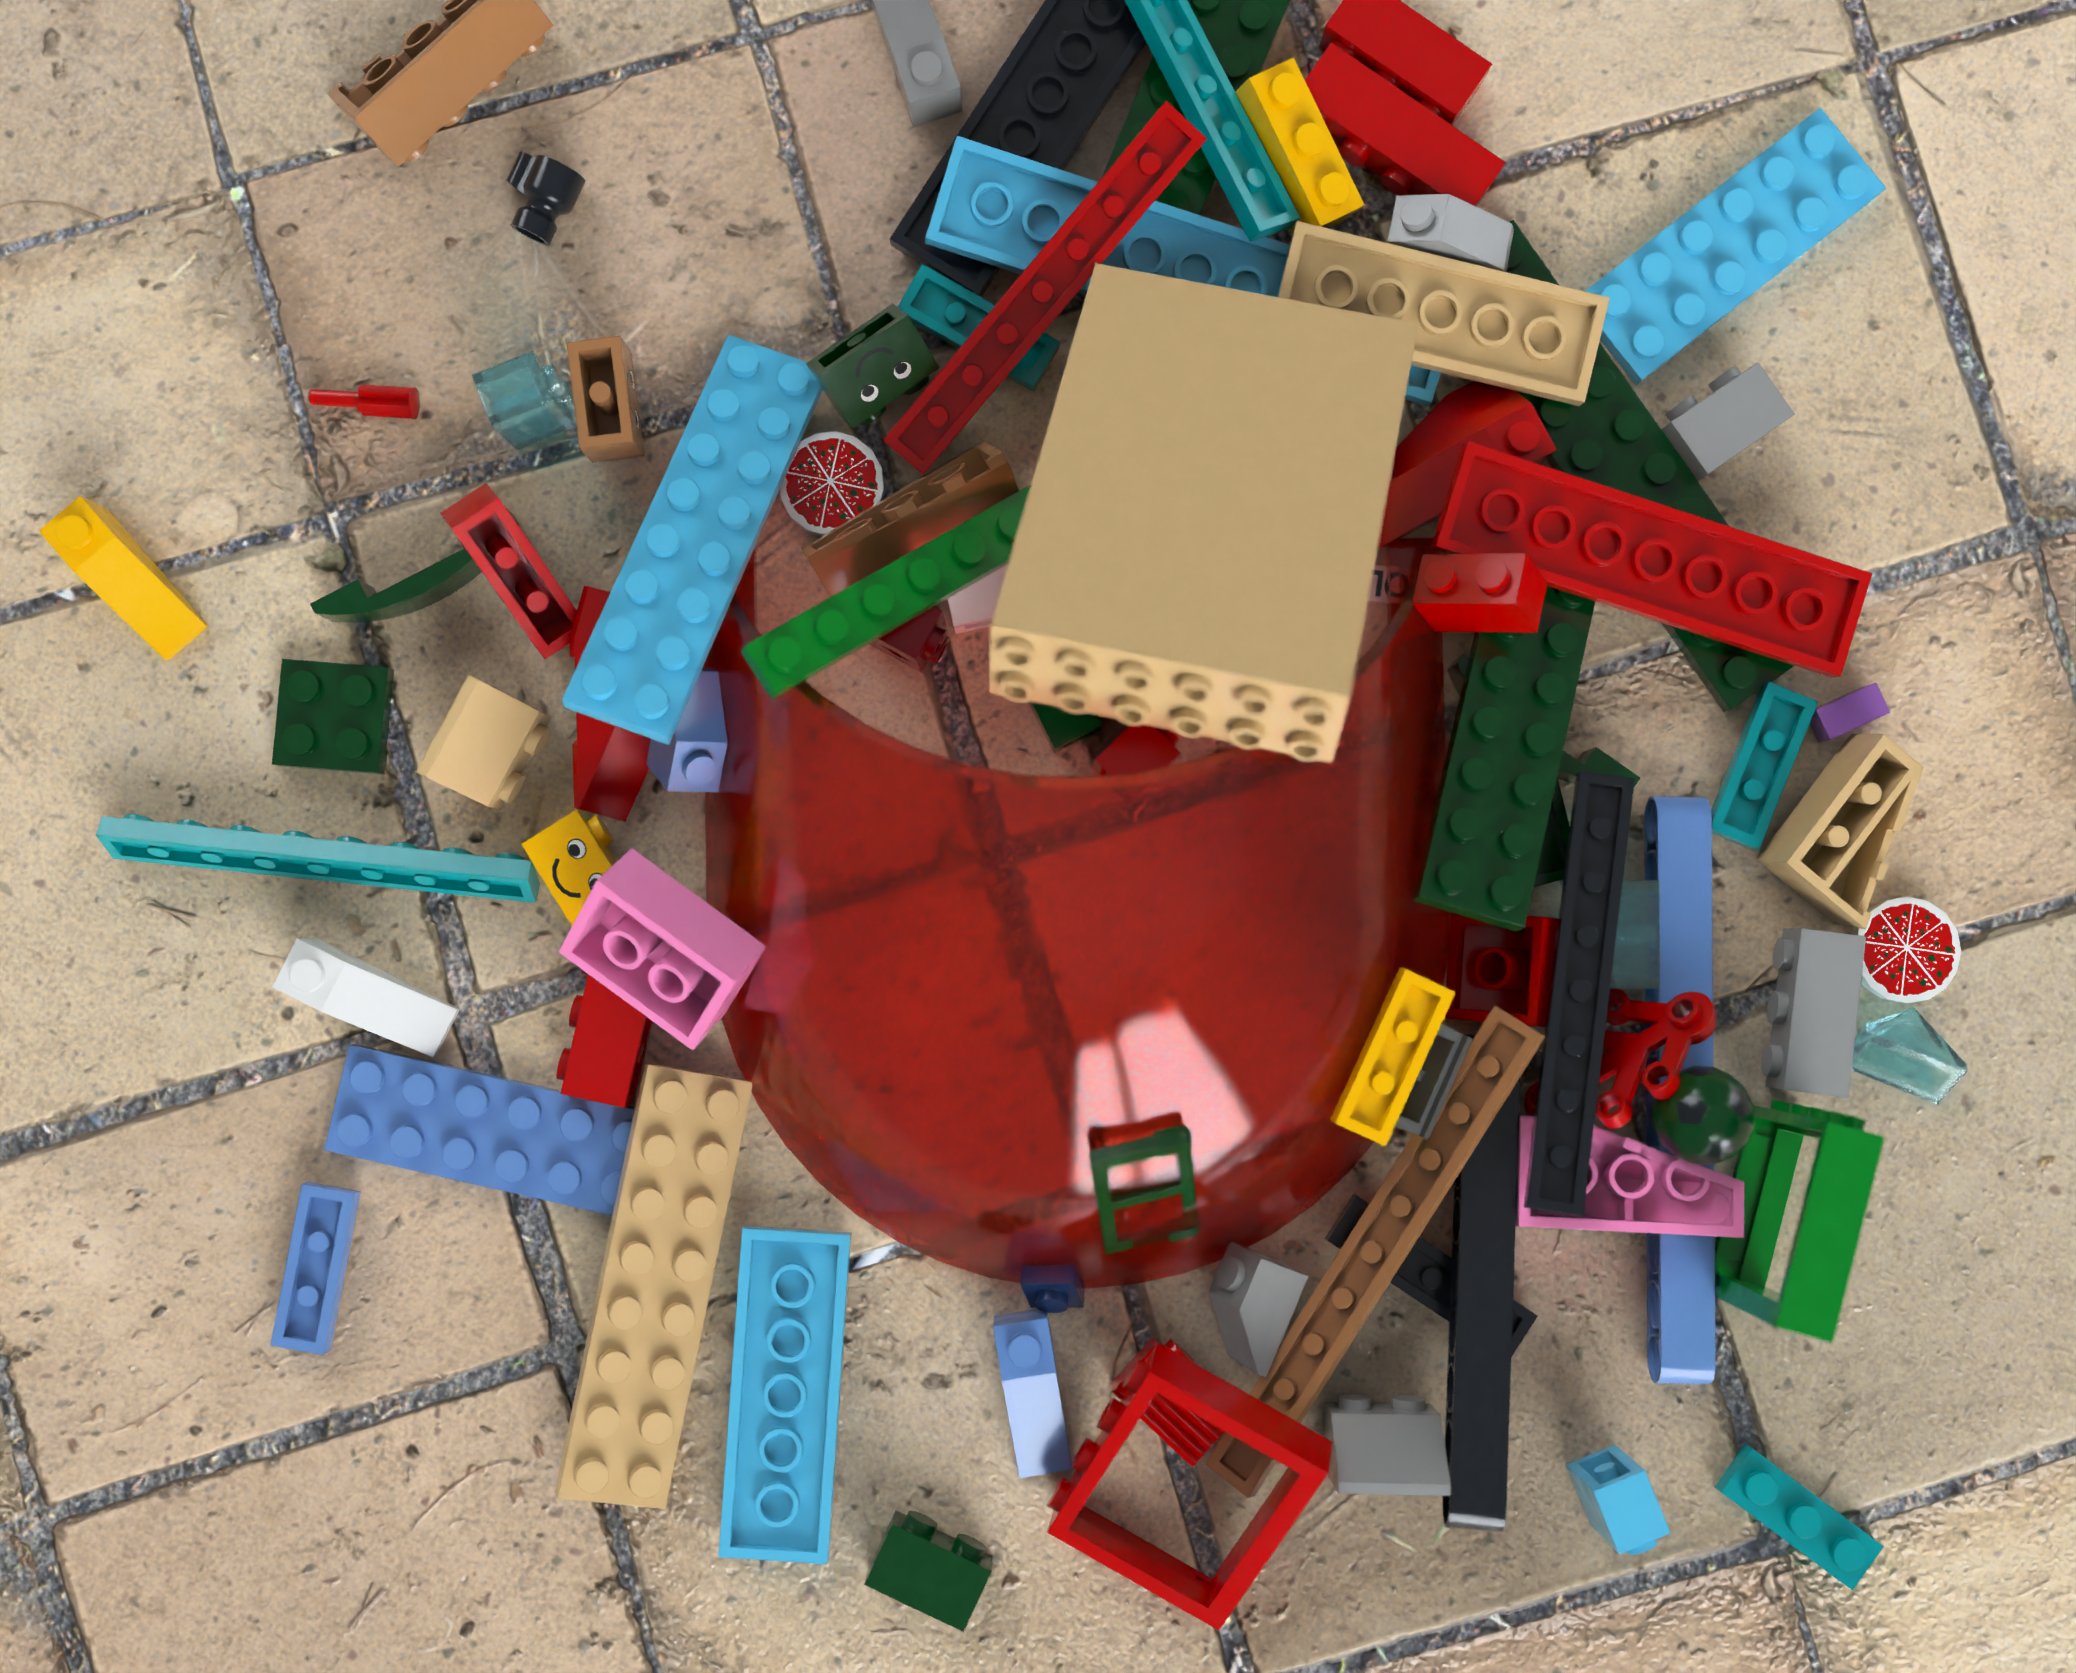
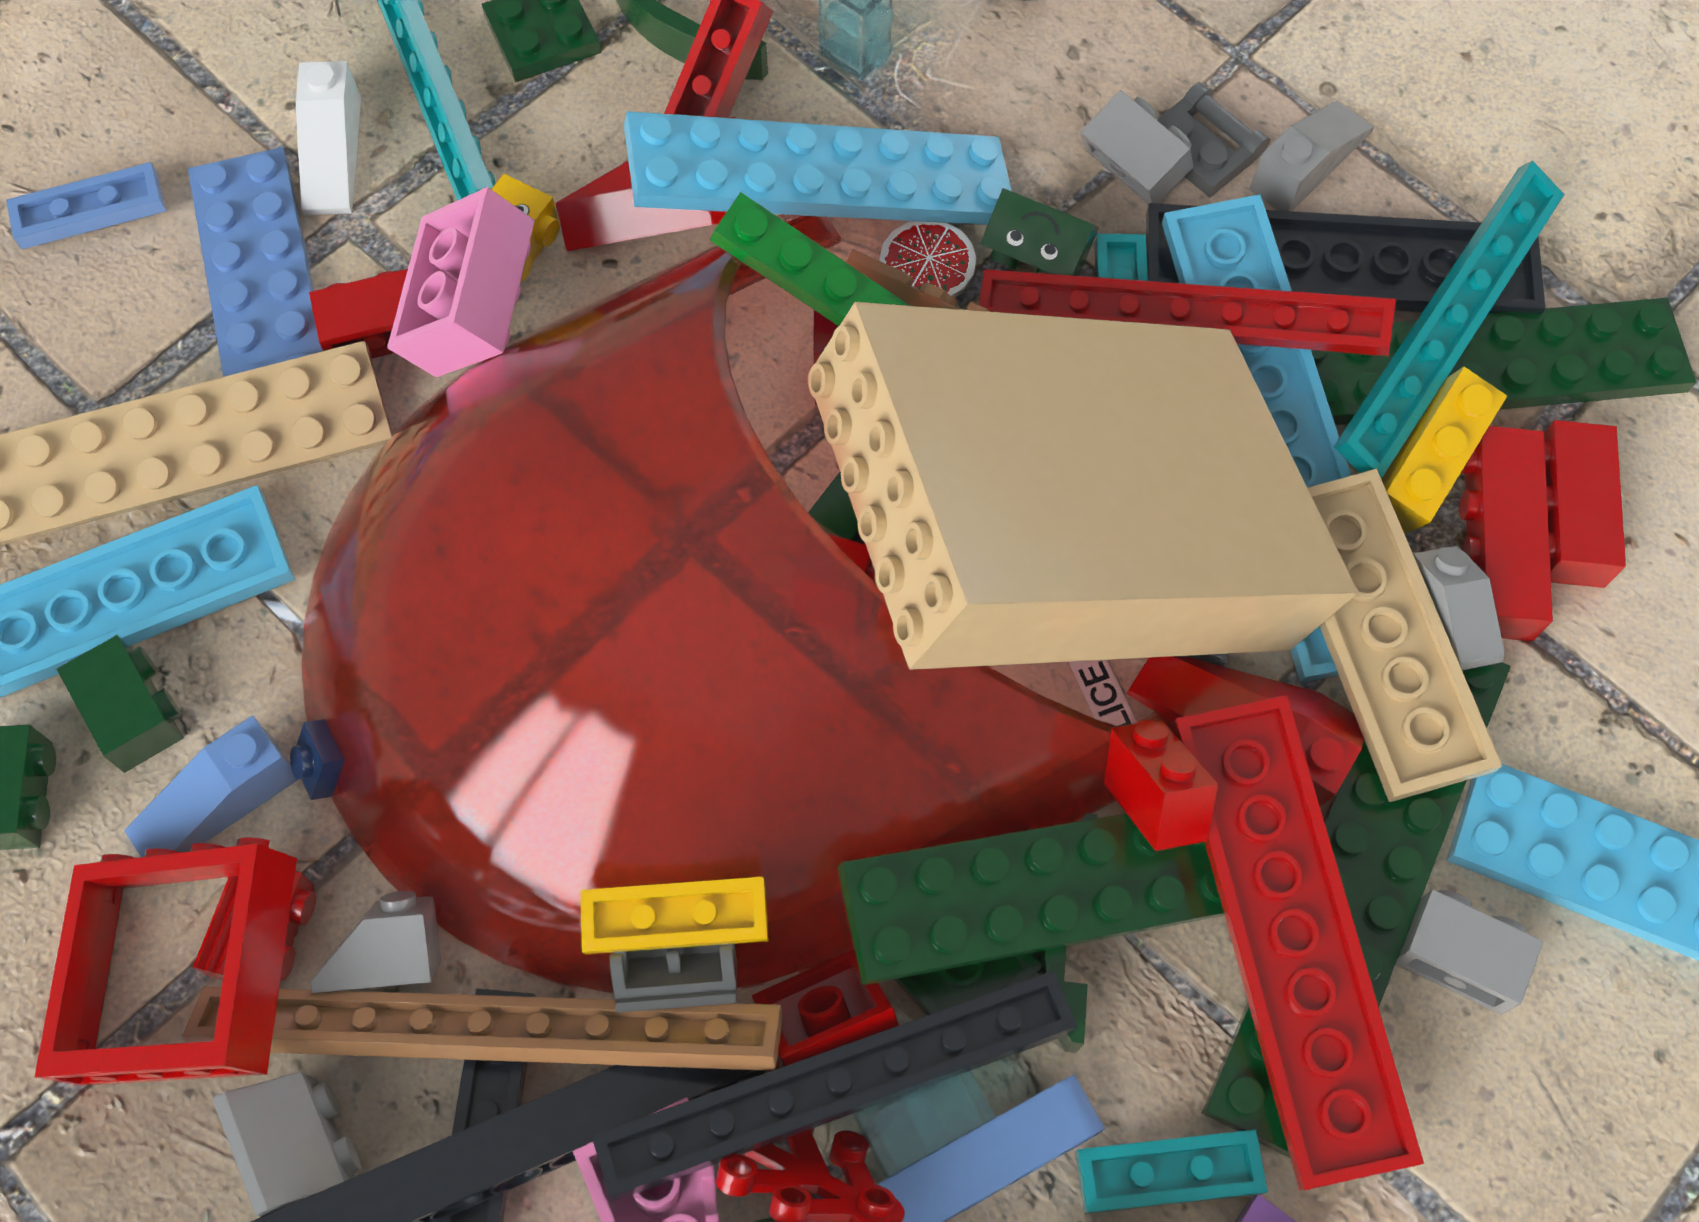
camera: 65 degrees right, 20 degrees down
tan slope [416,675,551,810] -> none
medium nougat brick [566,336,644,463] -> none
medium blue slope [646,667,728,792] -> none
dark green window [1088,1125,1200,1255] -> none
none -> dark green brick [57,635,184,773]
none -> light grey brick [1080,90,1194,204]
none -> dark grey plate [1156,82,1271,198]

